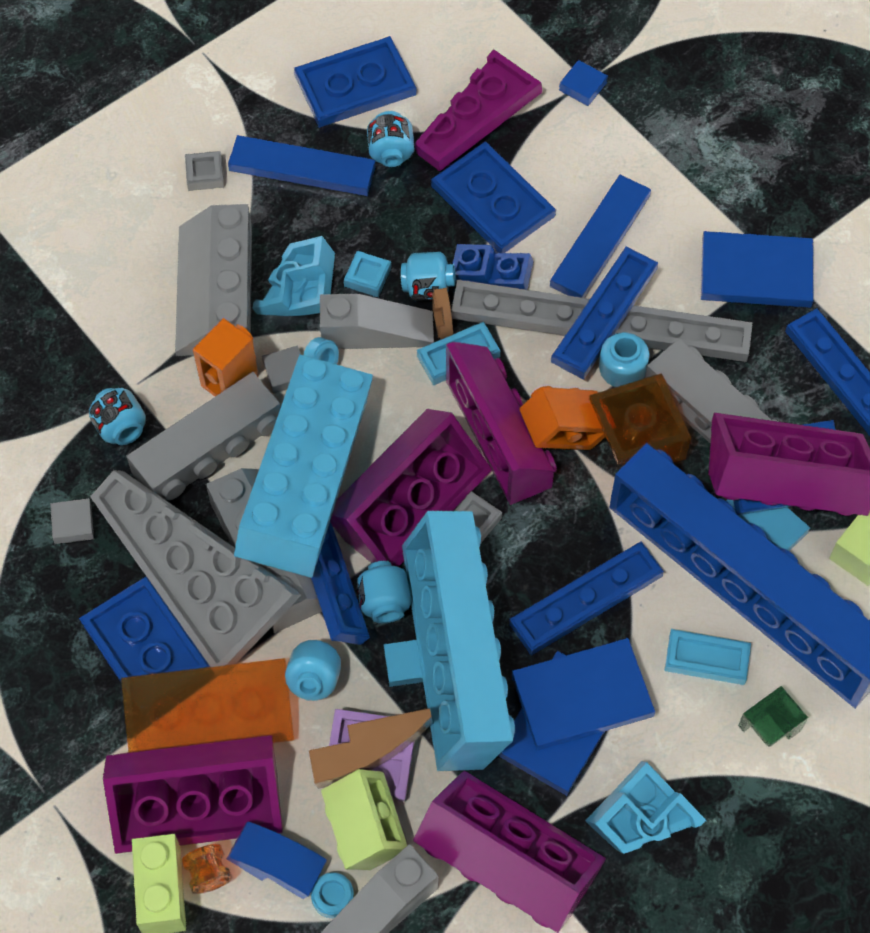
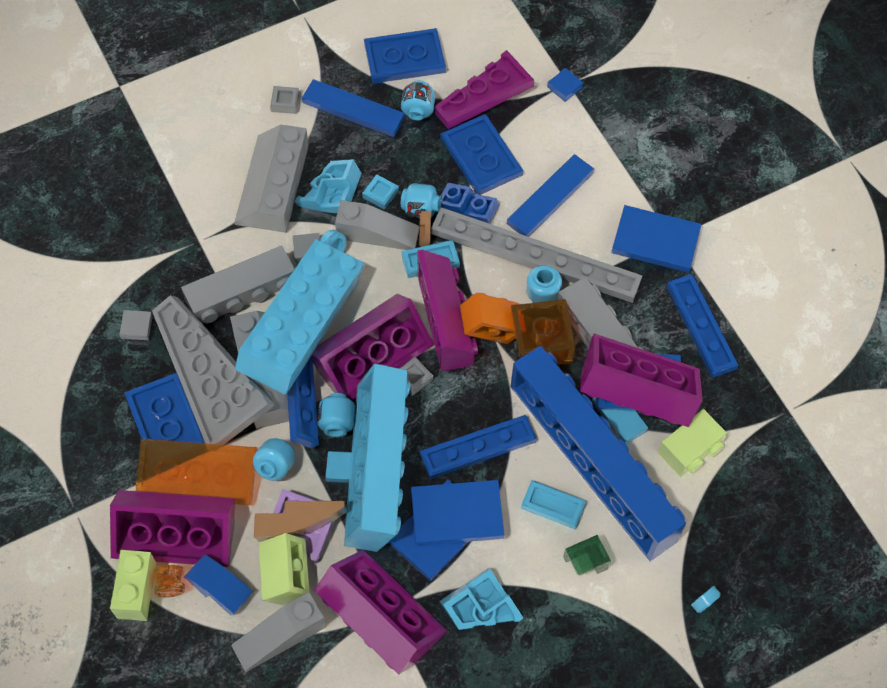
camera: 10 degrees right, 0 degrees up
medium azure head [89,388,146,445] -> none
orange brick [193,318,259,396] -> none
medium azure tile [311,873,354,918] -> none
blue tile [551,246,658,380] -> none

